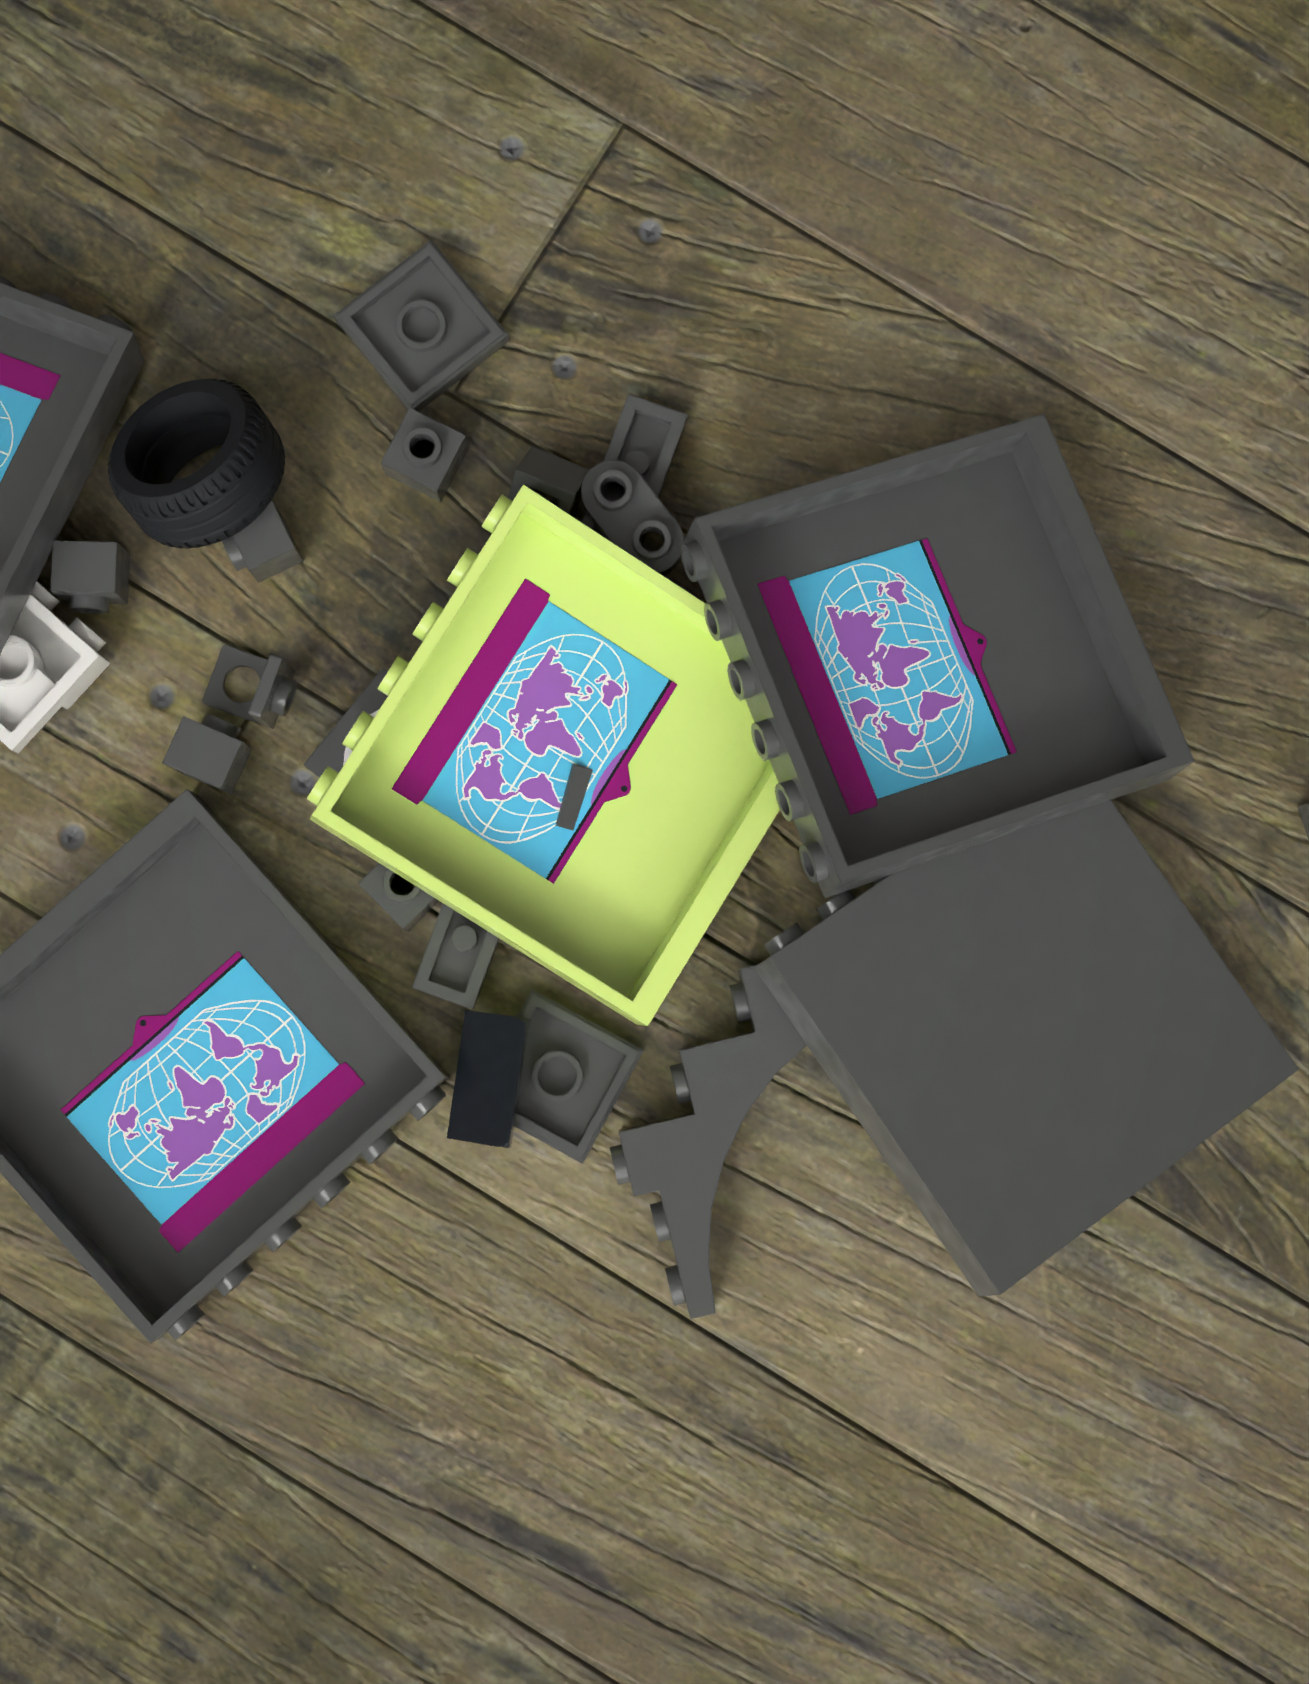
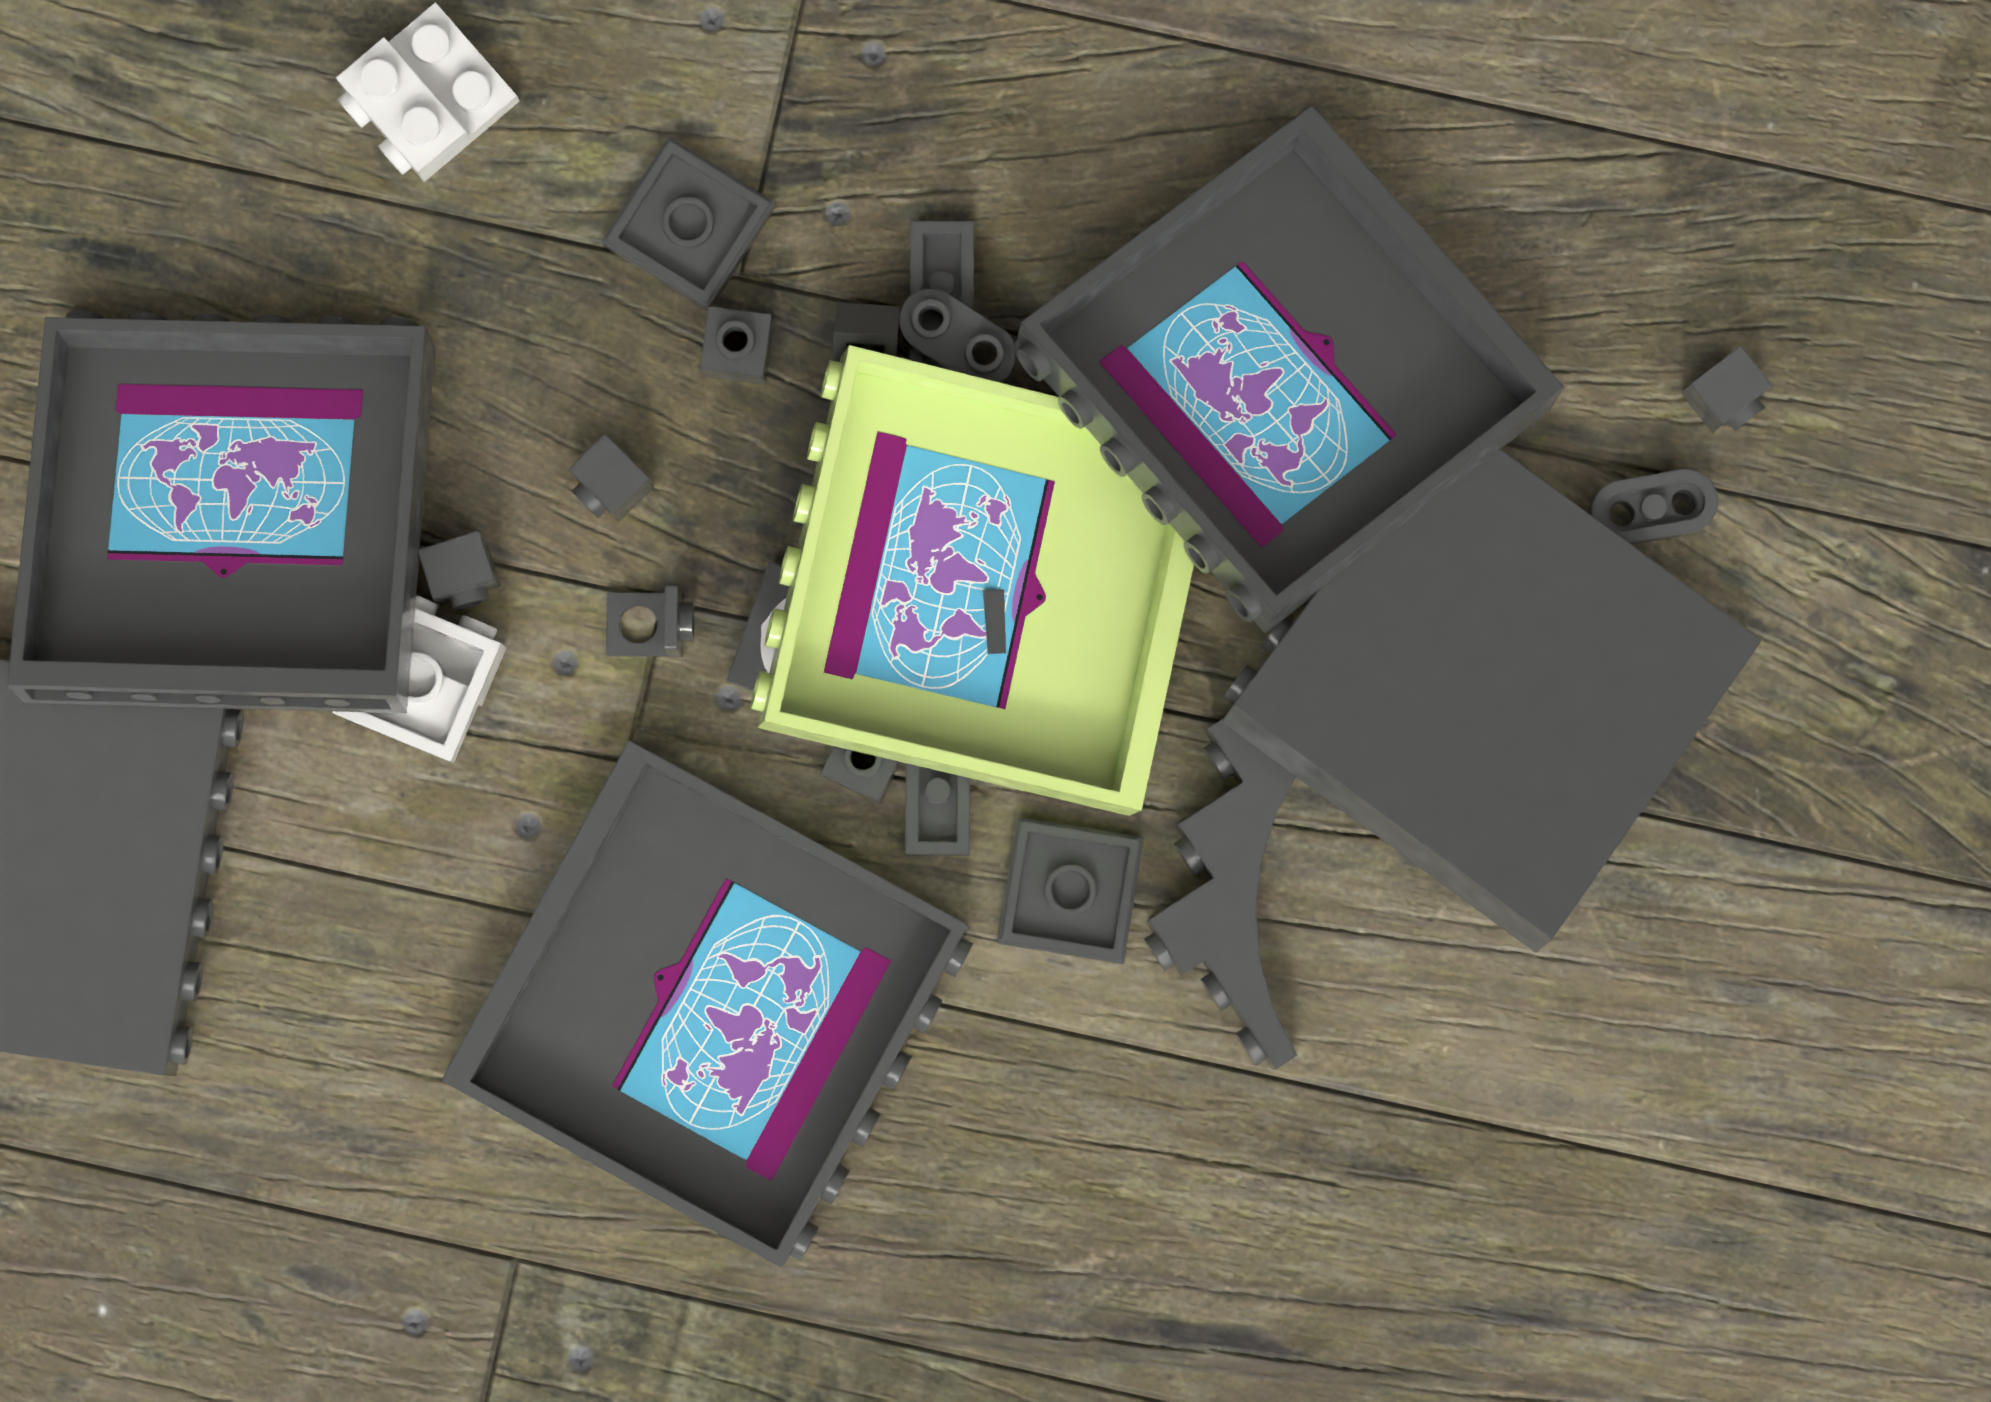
camera: 15 degrees left, 0 degrees up
black tyre [108,379,286,549] -> none
dark grey plate [162,713,252,795] -> none
black slope [447,1010,529,1148] -> none
none -> white plate [336,2,519,182]
none -> dark grey plate [1588,469,1718,545]

